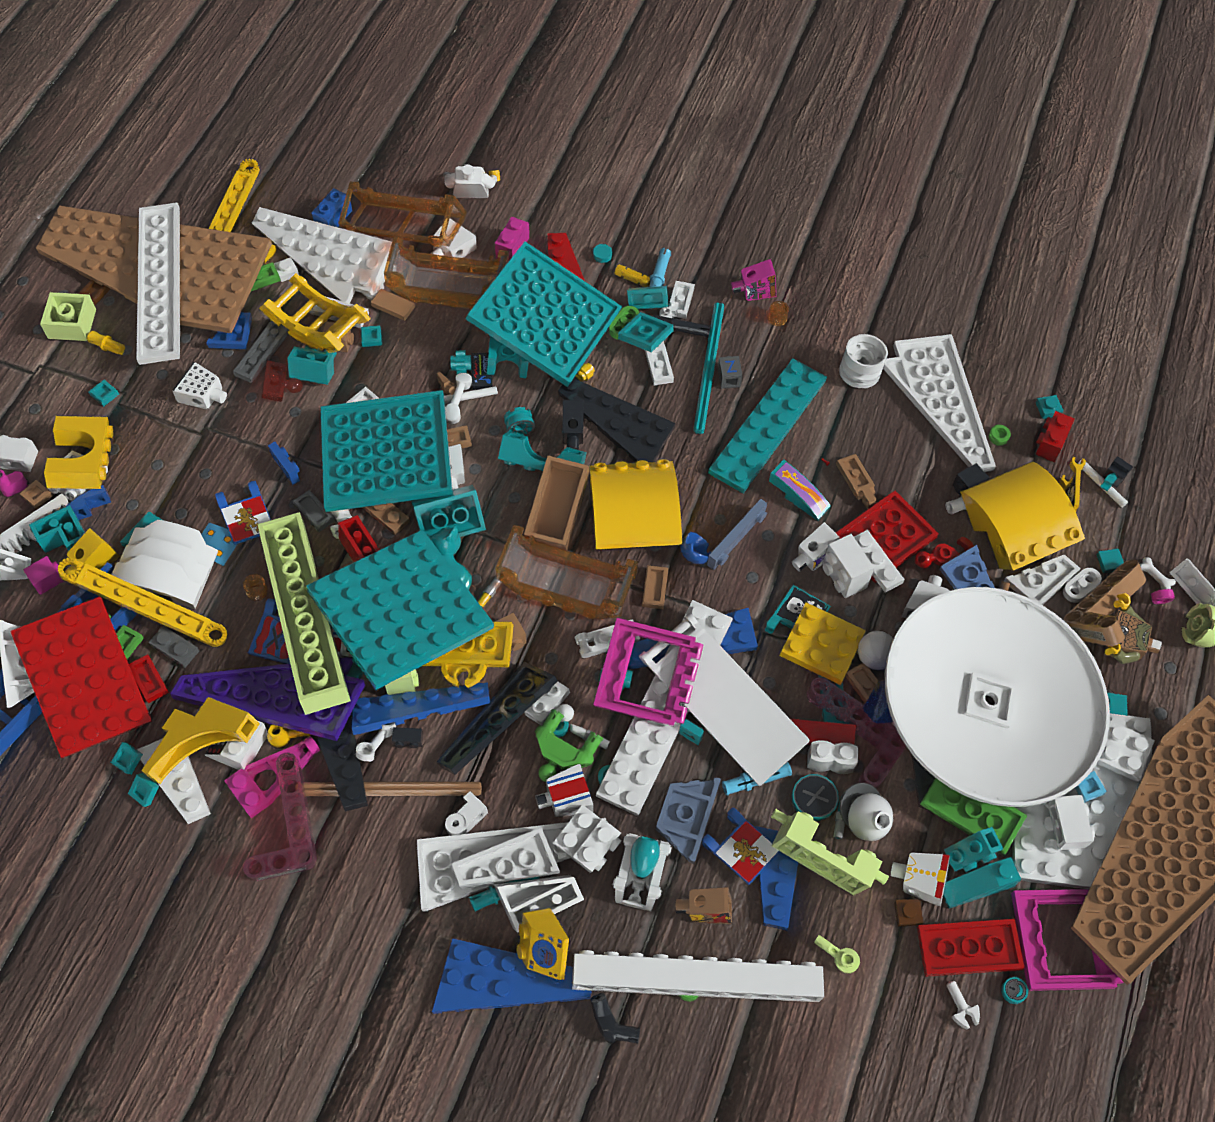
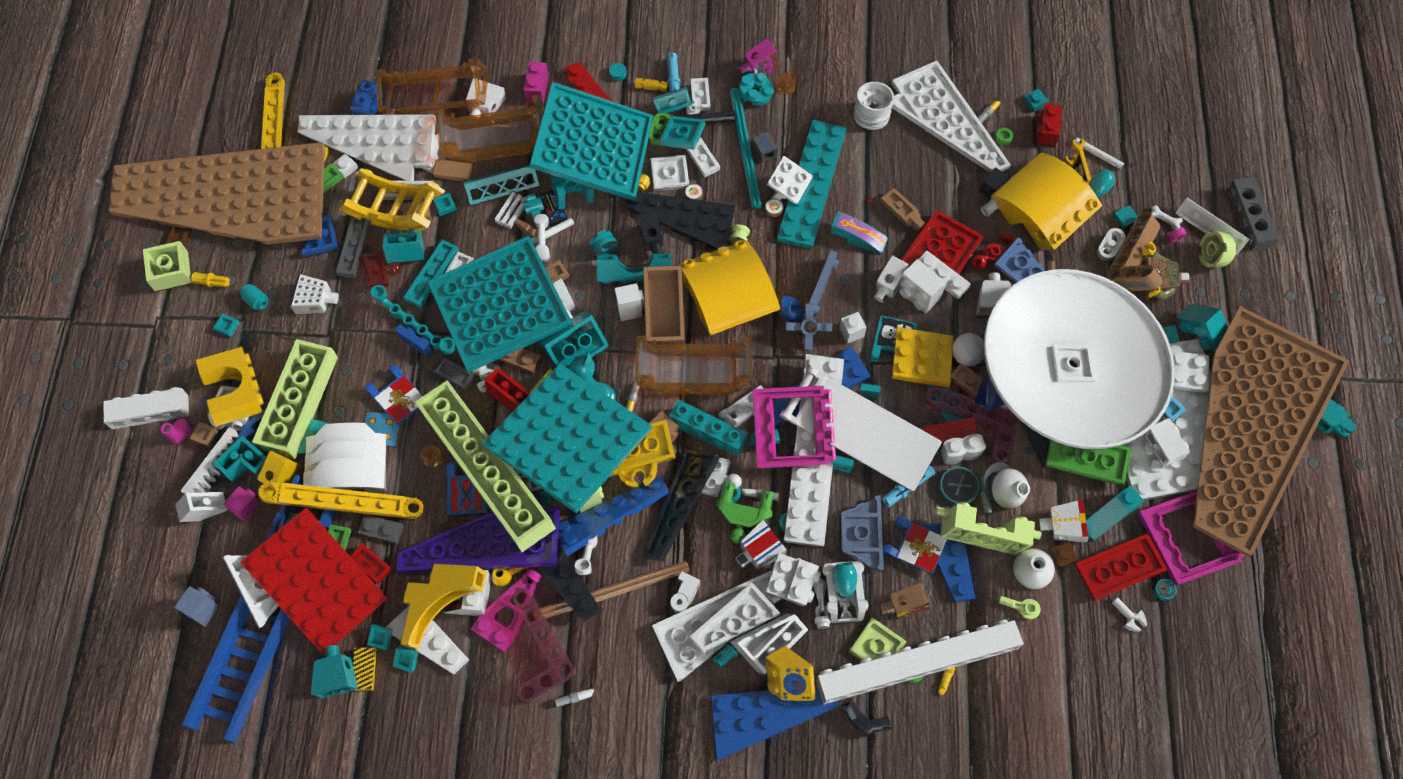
camera: 15 degrees left, 5 degrees up
white plate [137,203,180,365] -> none
black piece [392,727,423,748] -> none
white torso [443,165,500,198] -> none
medium nougat tile [642,565,668,609] -> none
teal brick [944,827,1003,872] -> none
white wing [1004,555,1081,605] -> none
black piece [1100,456,1133,491] -> none
none -> teal brick [240,284,268,310]
none -> yellowish green brick [252,339,338,460]
none -> teal torso [311,645,358,698]
none -> tile [353,648,377,691]
none -> teal bar [370,285,456,354]
none -> teal plate [404,239,459,308]
none -> teal fence [464,164,539,205]
none -> white tile [494,192,527,229]
none -> light grey piece [555,689,594,707]
none -> white brick [615,283,645,321]
none -> white tile [650,155,689,192]
none -> teal brick [669,400,748,457]
none -> tile [685,184,703,200]
none -> yellowish green wheel [729,224,750,244]
none -> teal plate [738,73,774,106]
none -> tile [765,199,783,217]
none -> white bracket [767,156,812,204]
none -> sand blue pin [786,303,832,350]
none -> white piece [813,578,831,629]
none -> white brick [839,312,867,344]
none -> yellowish green tile [849,618,907,660]
none -> teal tile [859,383,881,400]
none -> yellow piece [938,667,955,695]
none -> light grey piece [977,101,1001,123]
none -> white piece [1013,549,1055,589]
none -> teal animal [1090,169,1115,198]
none -> teal brick [1176,303,1228,352]

